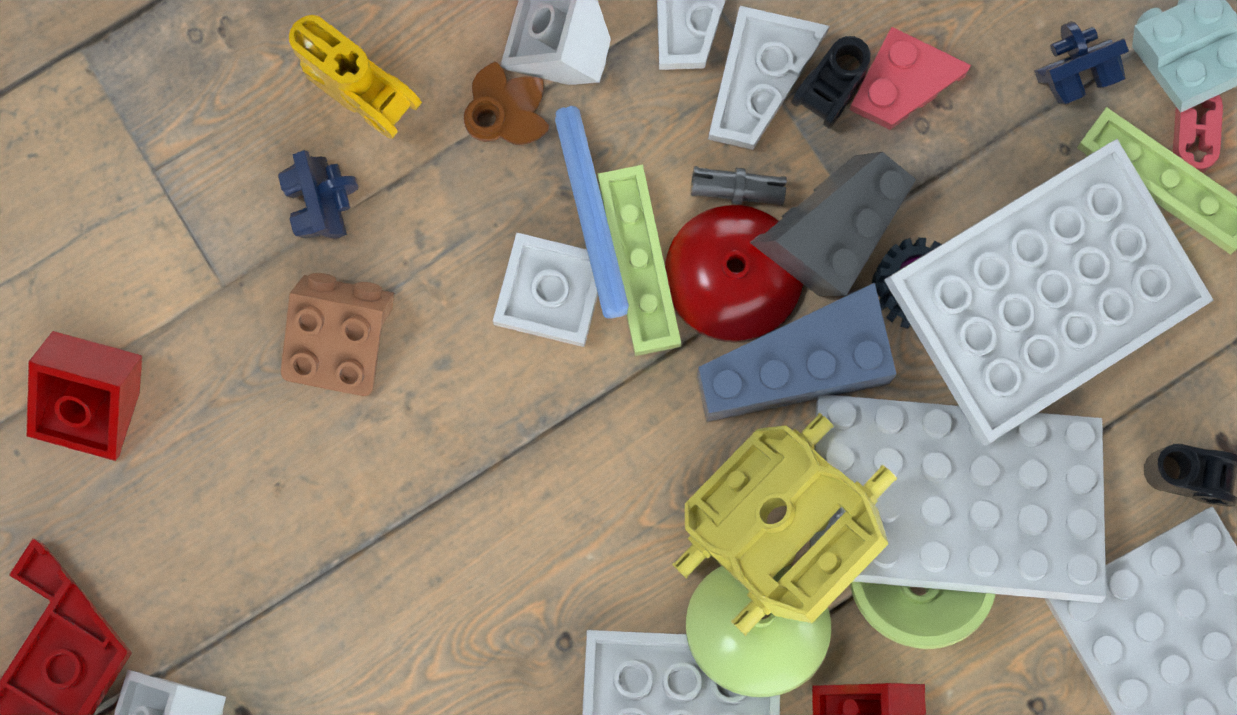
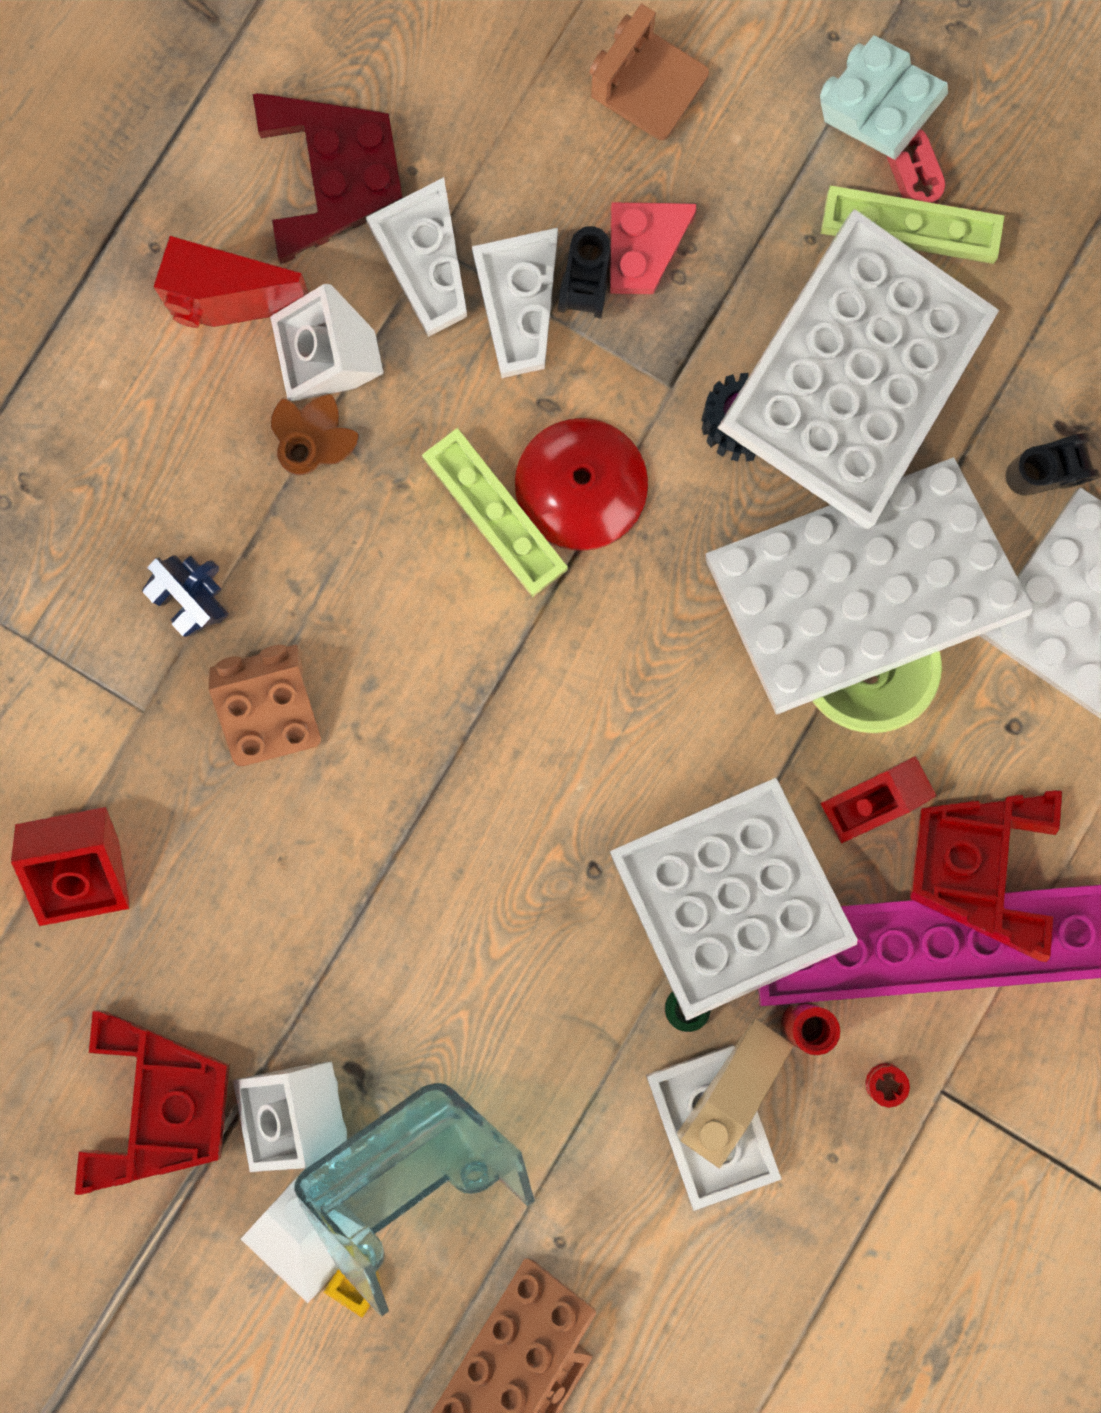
camera: 30 degrees left, 5 degrees up
yellow piece [289,15,422,139] -> none
white plate [493,233,598,347] -> none
light blue axle [555,106,629,319] -> none
light yellow piece [672,413,897,636] -> none
yellowish green dish [686,565,831,697] -> none
dark grey pin [691,166,787,206] -> none
sand blue wedge [697,283,896,422] -> none
dark grey wedge [750,152,916,296] -> none
dark blue hips [1034,21,1129,104] -> none

